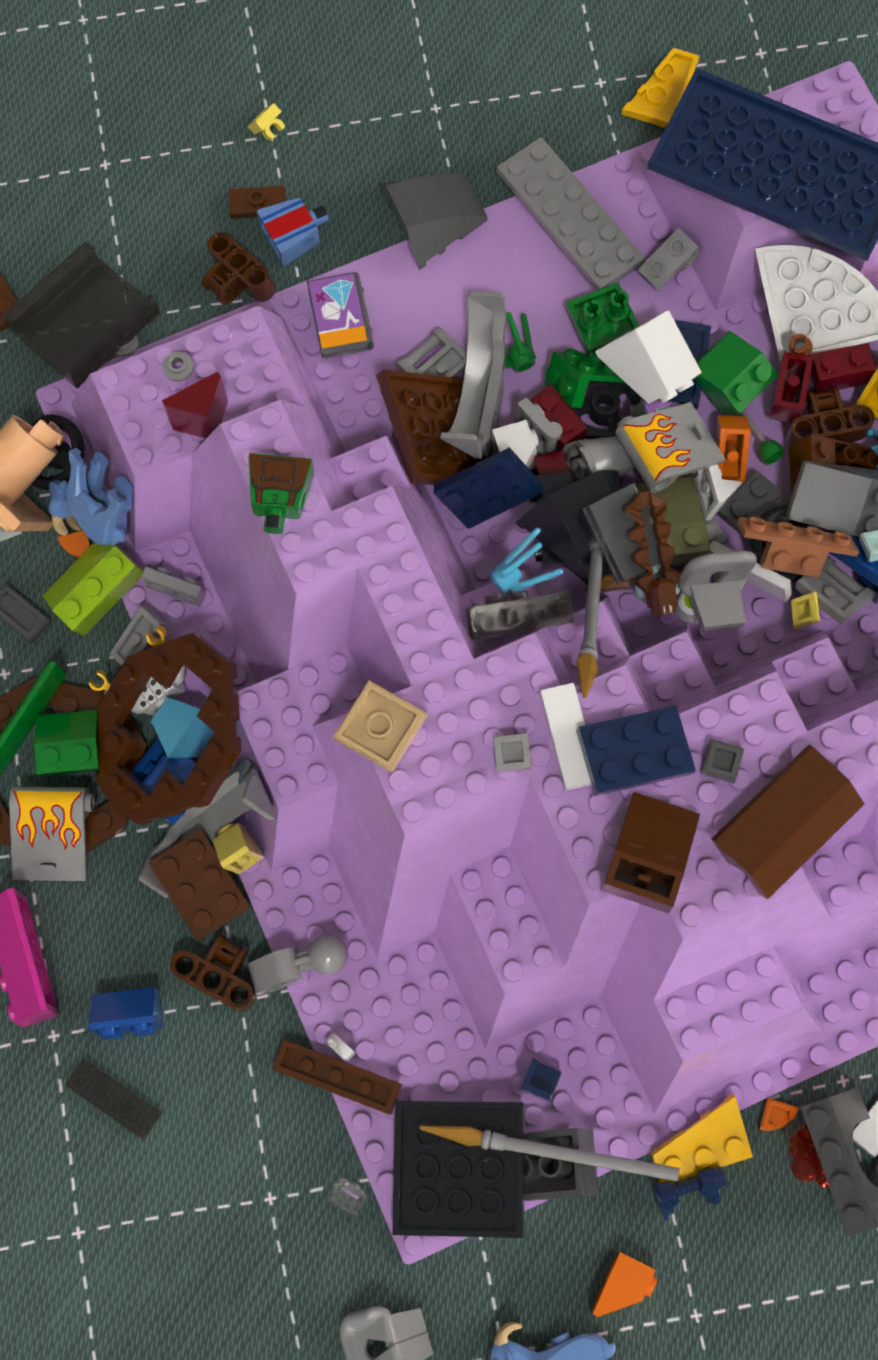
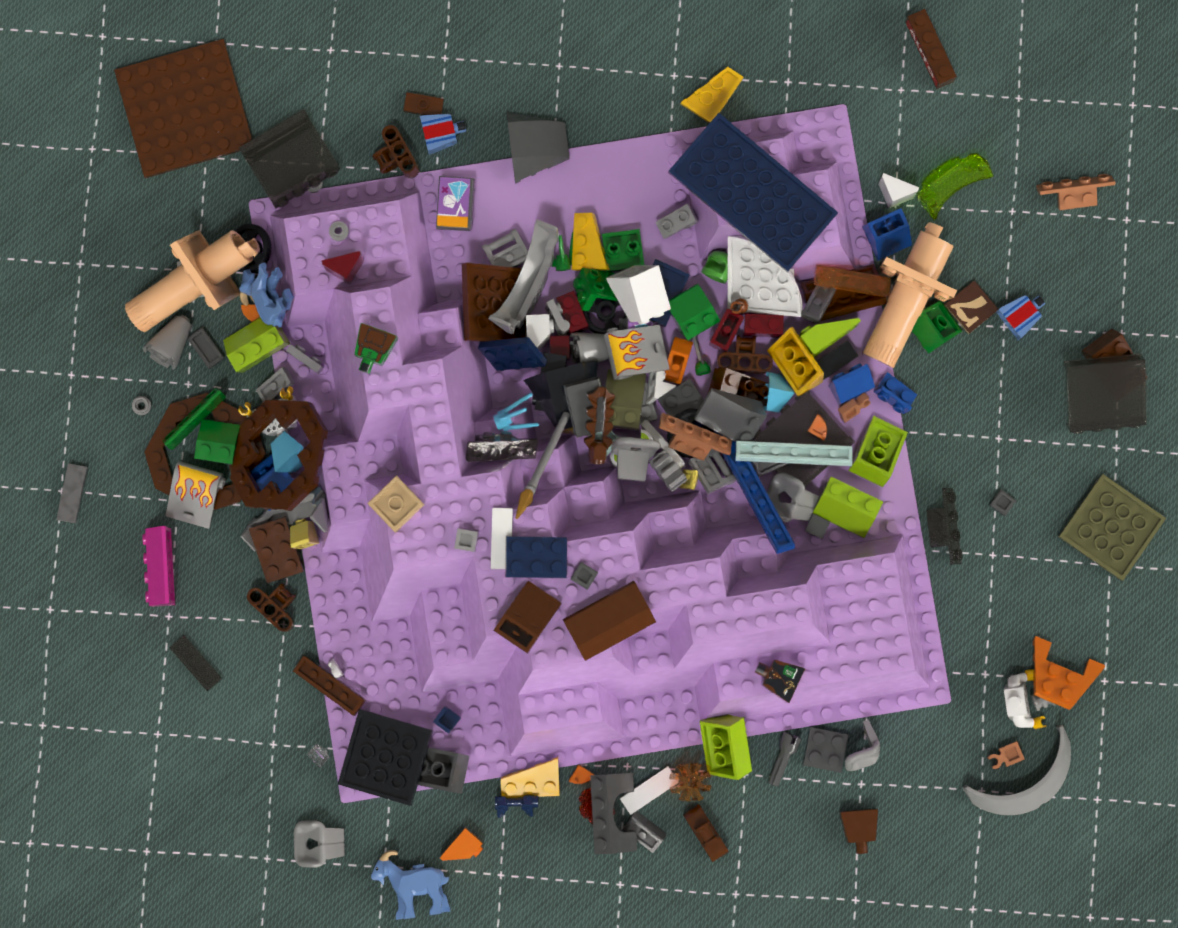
camera: 15 degrees right, 10 degrees up
blue slope [88,987,163,1040] -> none
light yellow tile [247,103,285,141] -> none
light grey beam [248,935,348,995] -> none
light grey piece [419,1126,680,1182] -> none
light grey plate [496,137,645,290] -> none
none -> yellow wing [572,213,610,271]
none -> light grey gear [648,450,687,492]
none -> bright green helmet [701,250,728,284]

